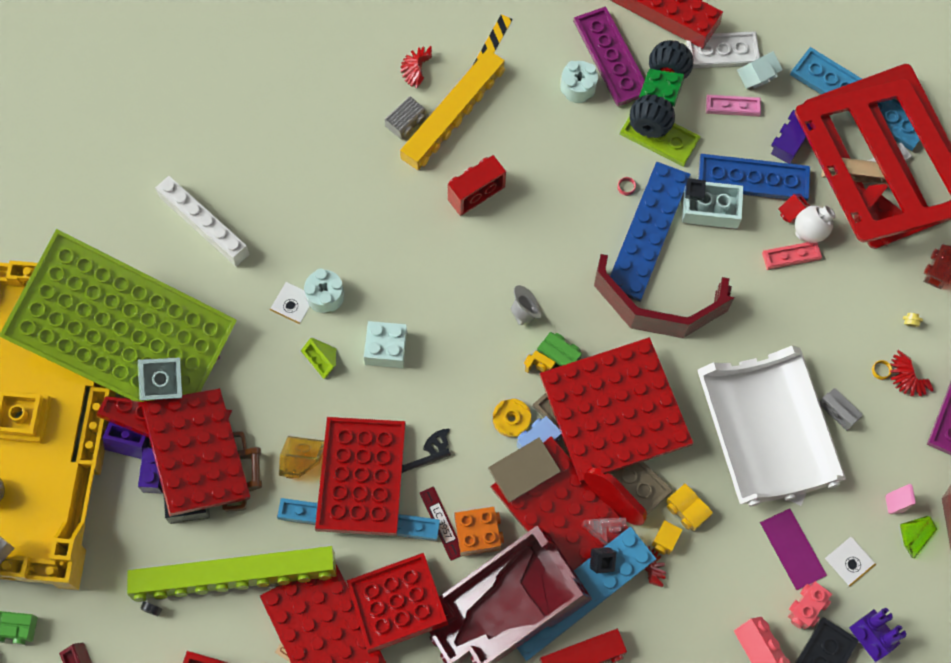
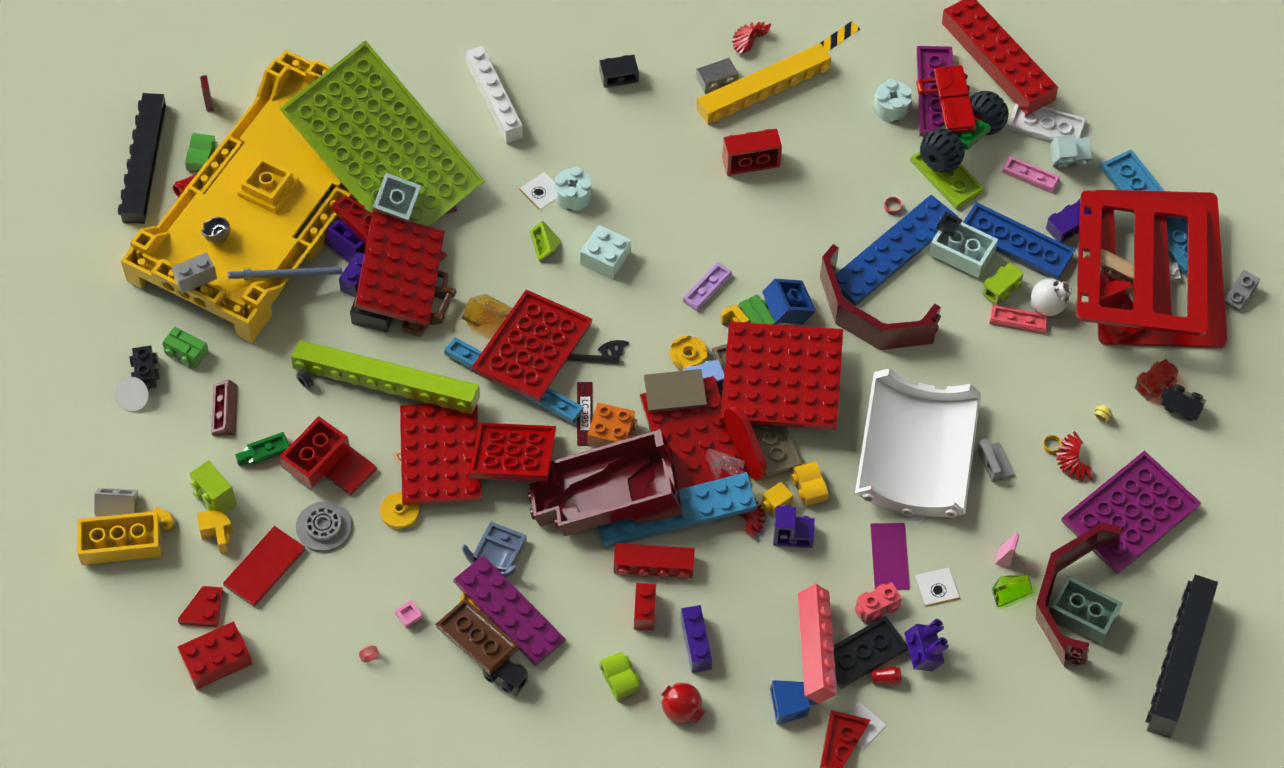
camera: 25 degrees right, 10 degrees down
light grey piece [511,285,541,325] -> none
black slope [590,547,617,574] -> none
red brick [778,194,810,223] -> none
none -> sand blue bar [228,267,342,280]
none -> black brick [599,54,639,88]
none -> lavender tile [683,262,732,312]
none -> blue brick [762,279,816,324]
none -> dark purple brick [773,505,815,548]
none -> red piece [916,65,977,133]
none -> lime brick [982,262,1024,305]

